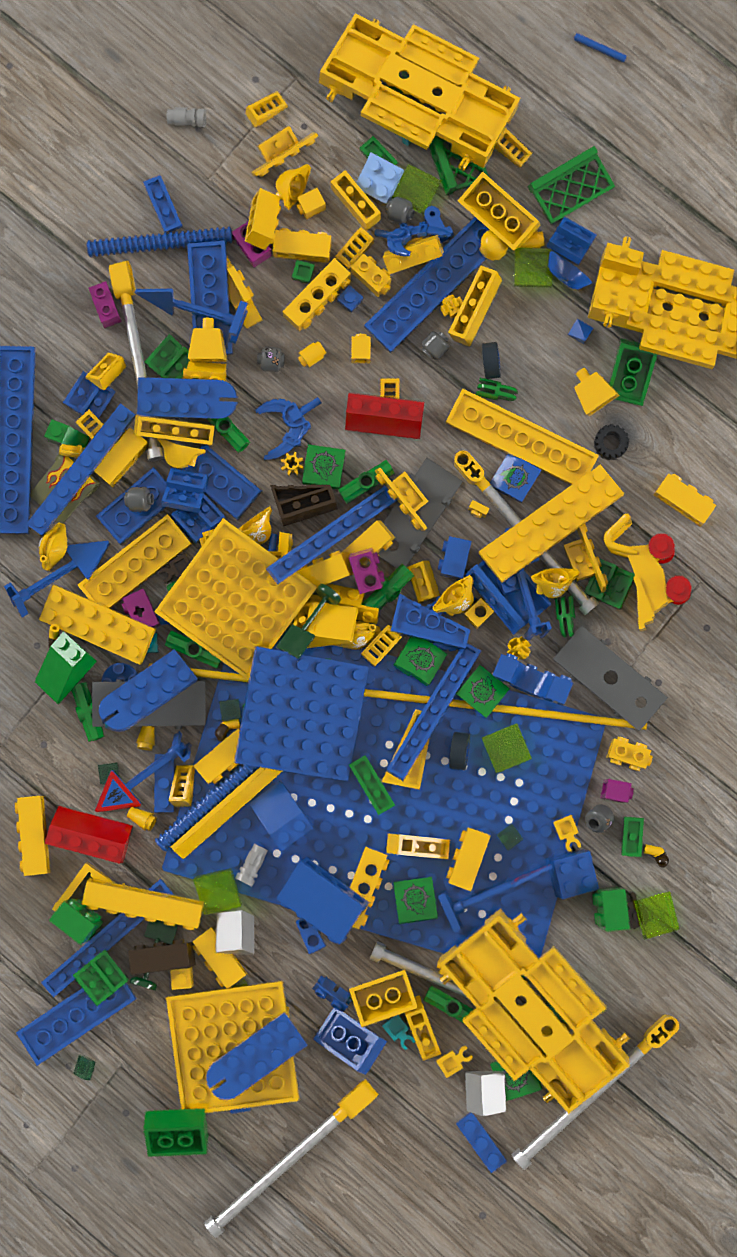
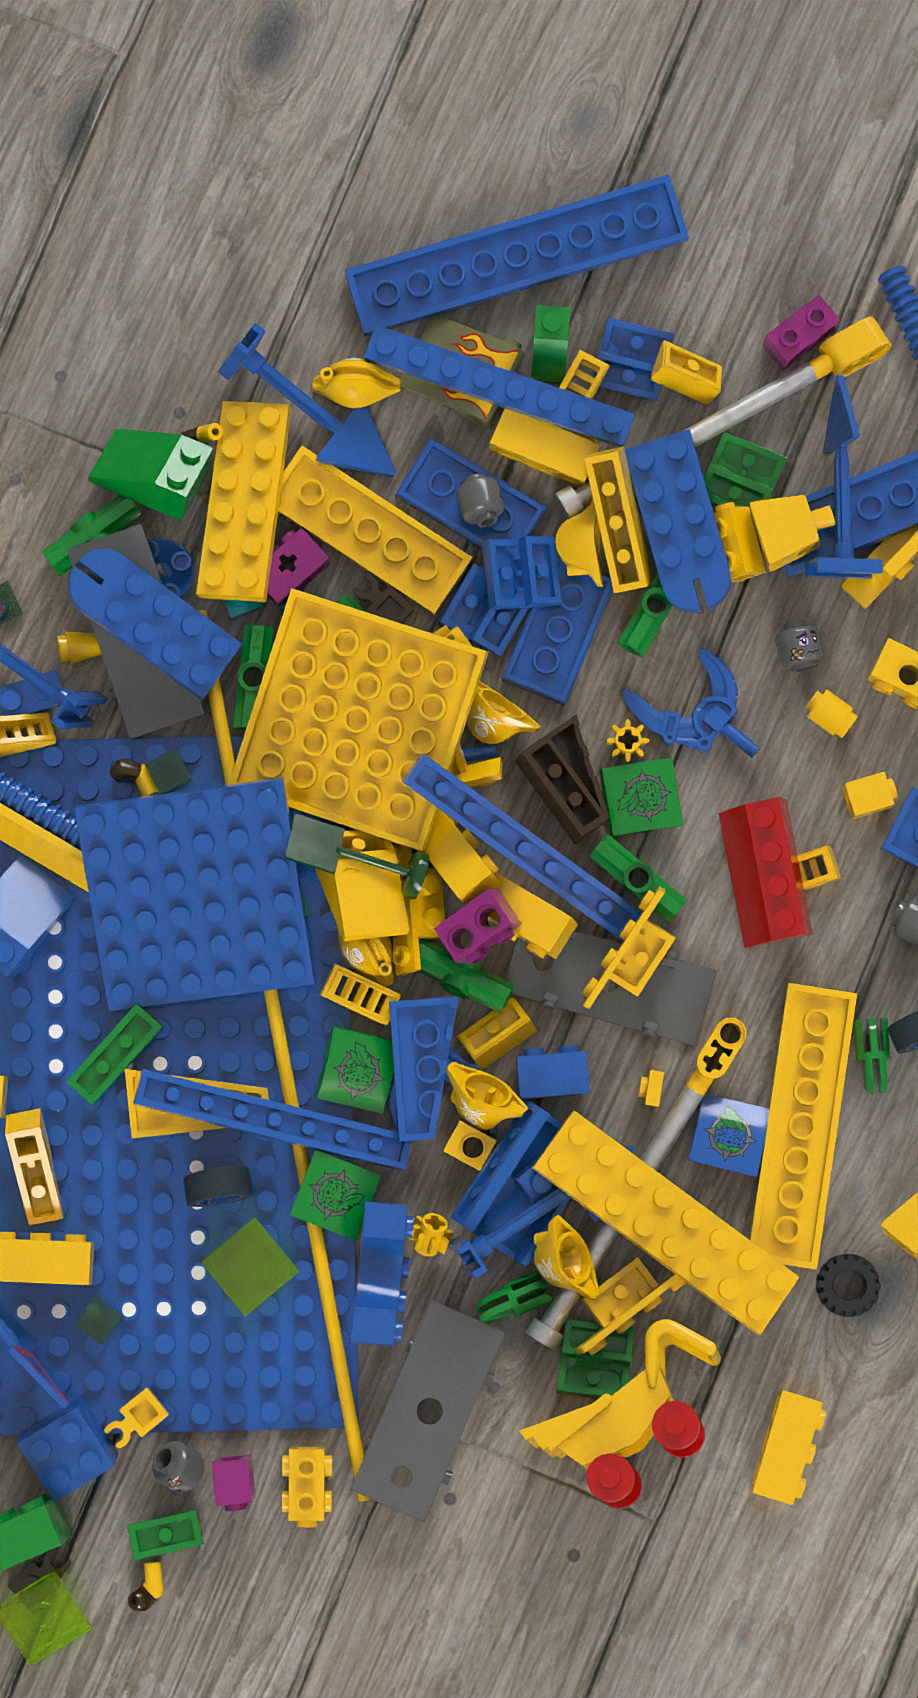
camera: 70 degrees right, 0 degrees up
yellow axle [59,444,85,459] -> none
yellow brick [194,728,240,785] -> none

